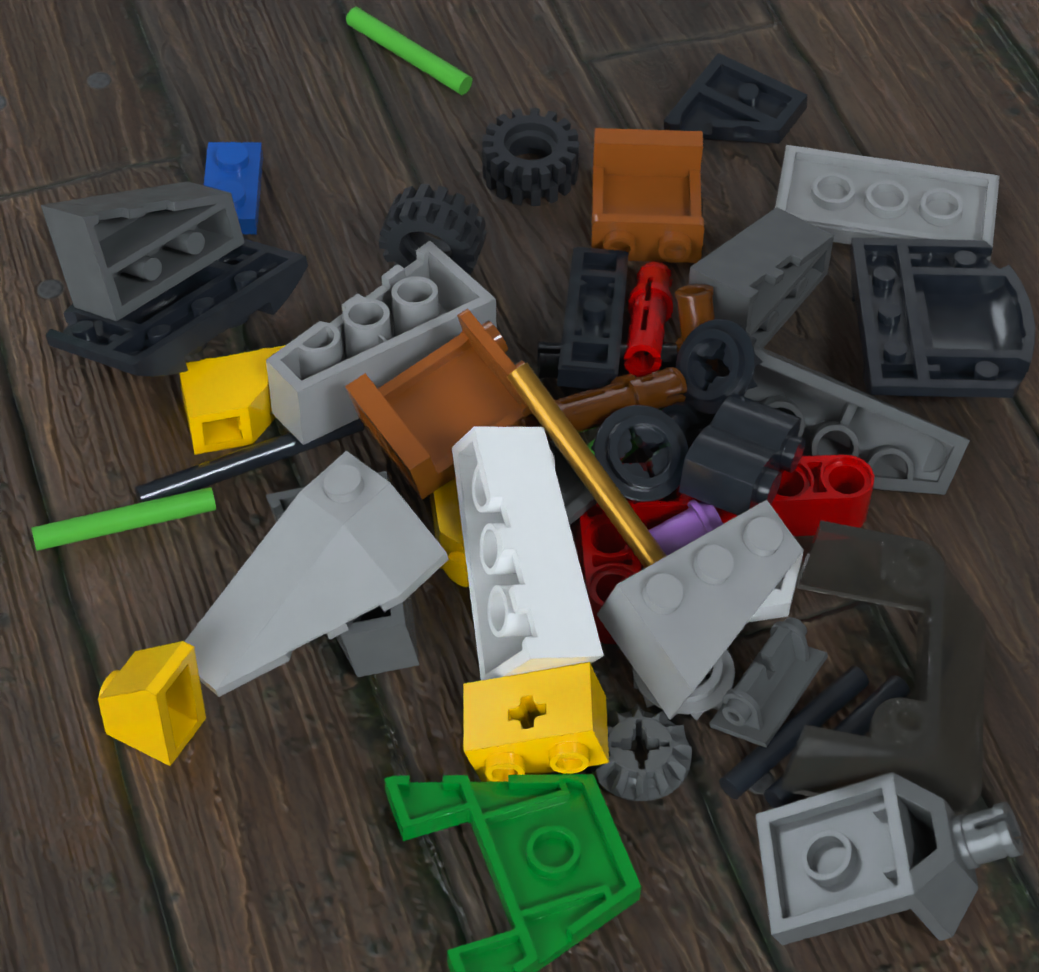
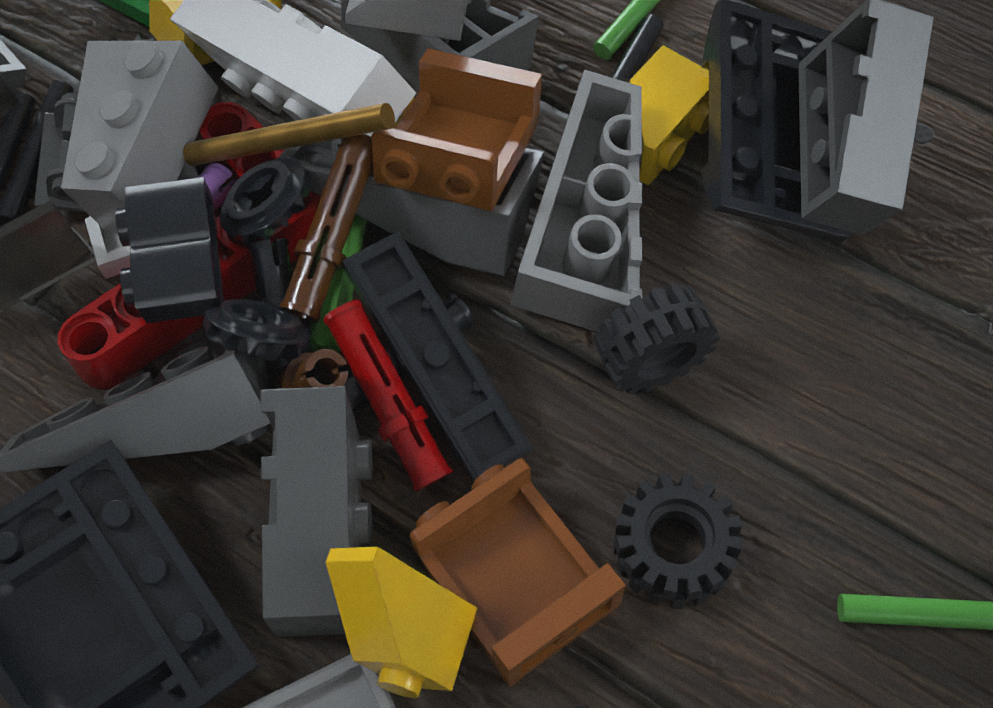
camera: 145 degrees right, 10 degrees up
blue plate [204,142,263,234] -> none
none -> yellow slope [325,547,477,698]

